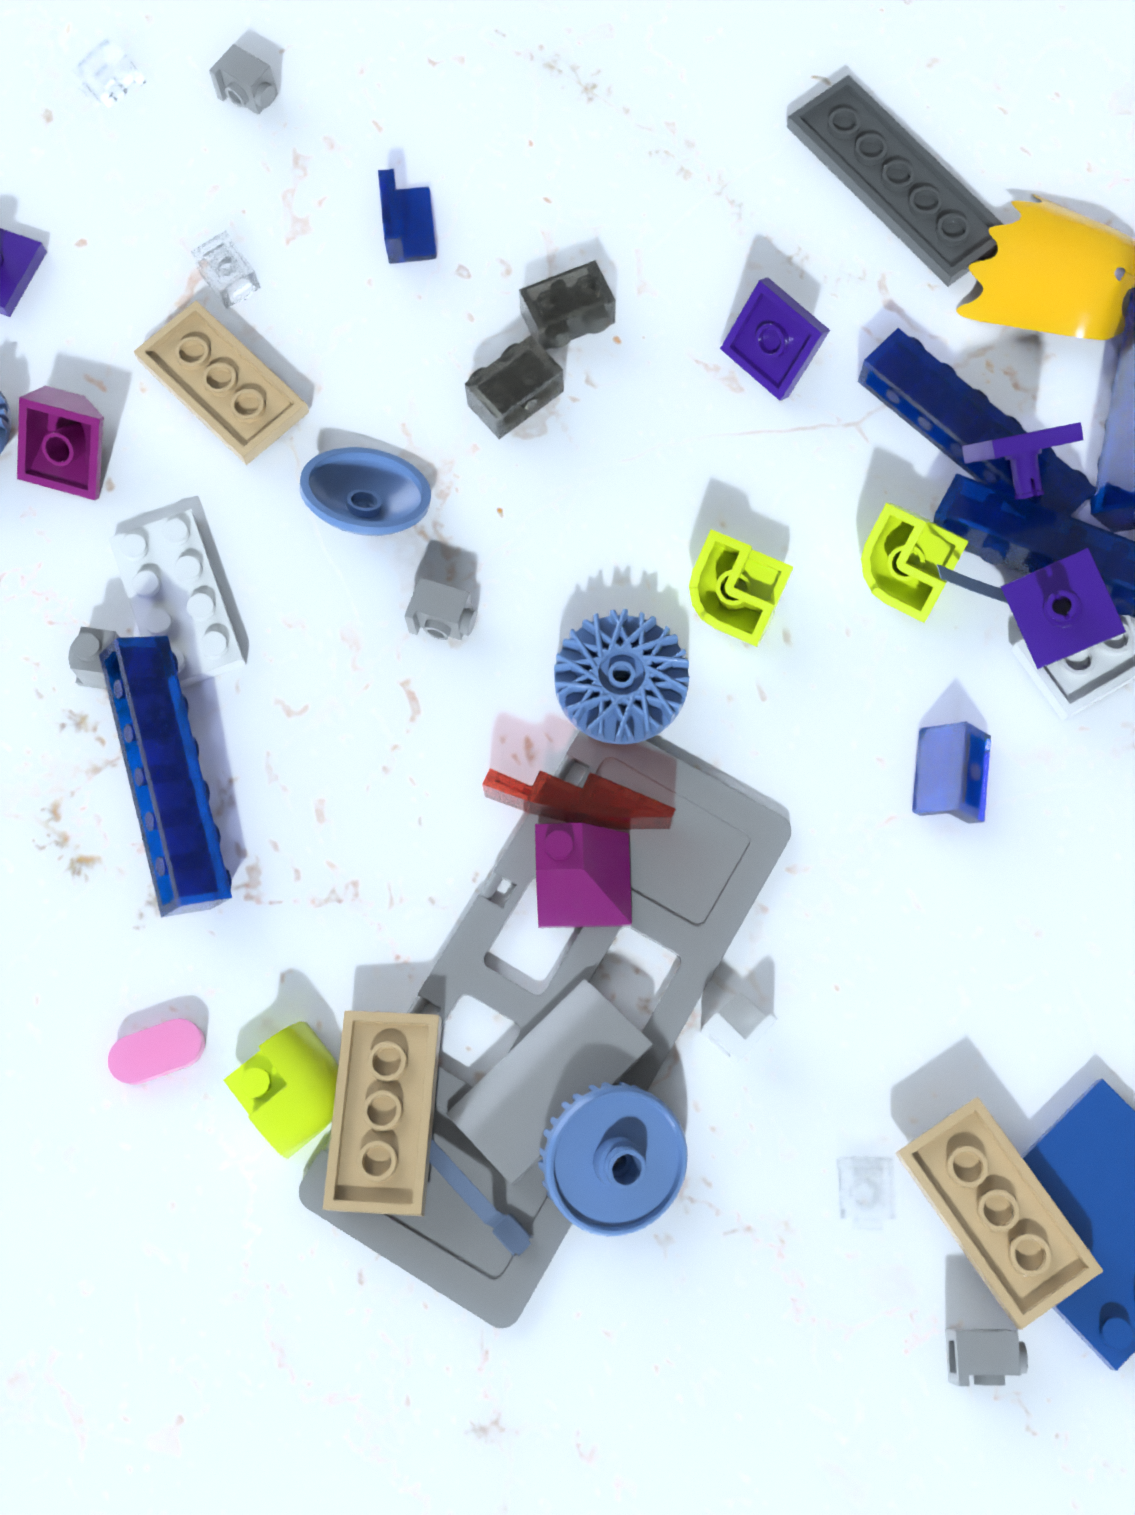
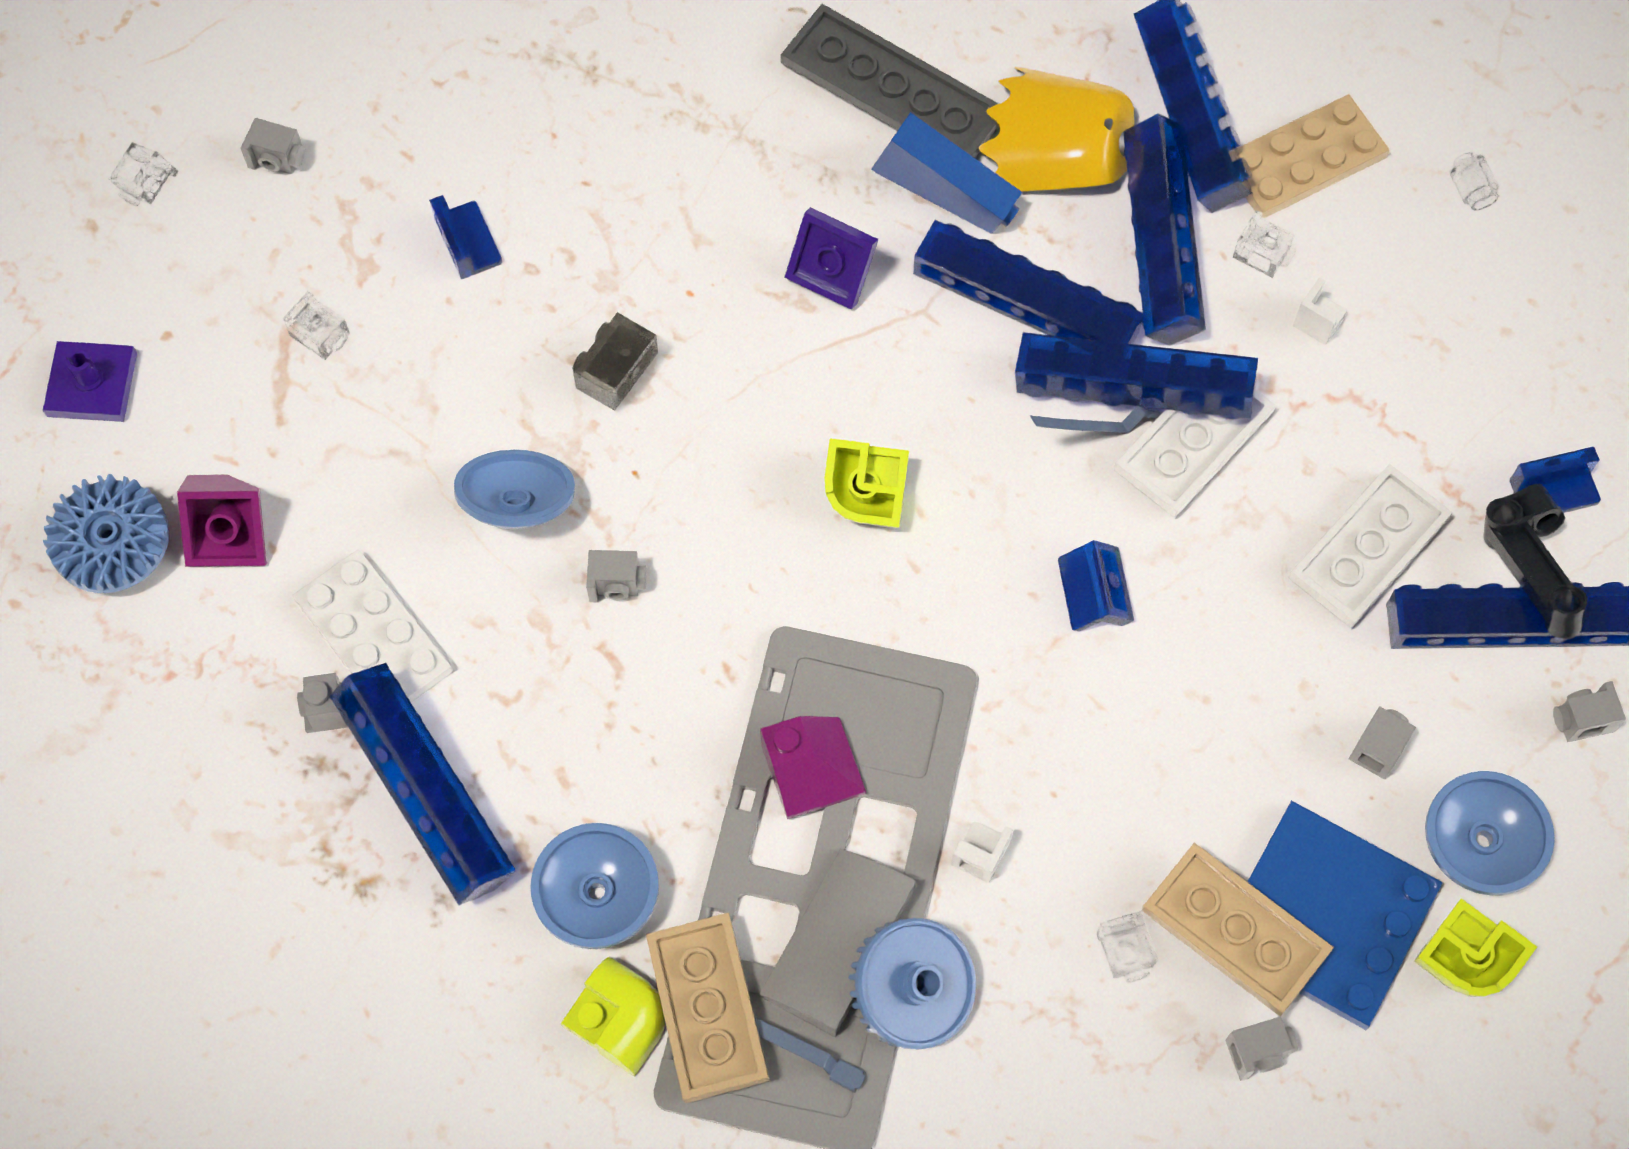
camera: 20 degrees left, 5 degrees down
bright pink tile [108,1019,205,1085] -> none
tan plate [133,300,309,466] -> none
clear red slope [482,768,676,829] -> none
clear smoke brick [519,260,616,352] -> none
medium blue wheel [554,609,690,744] -> none
neon yellow brick [860,502,969,623] -> none
dark purple tile [962,422,1084,500] -> none
dark purple tile [1001,548,1126,670] -> none
none -> medium blue dish [530,823,659,949]
none -> blue slope [871,112,1022,234]

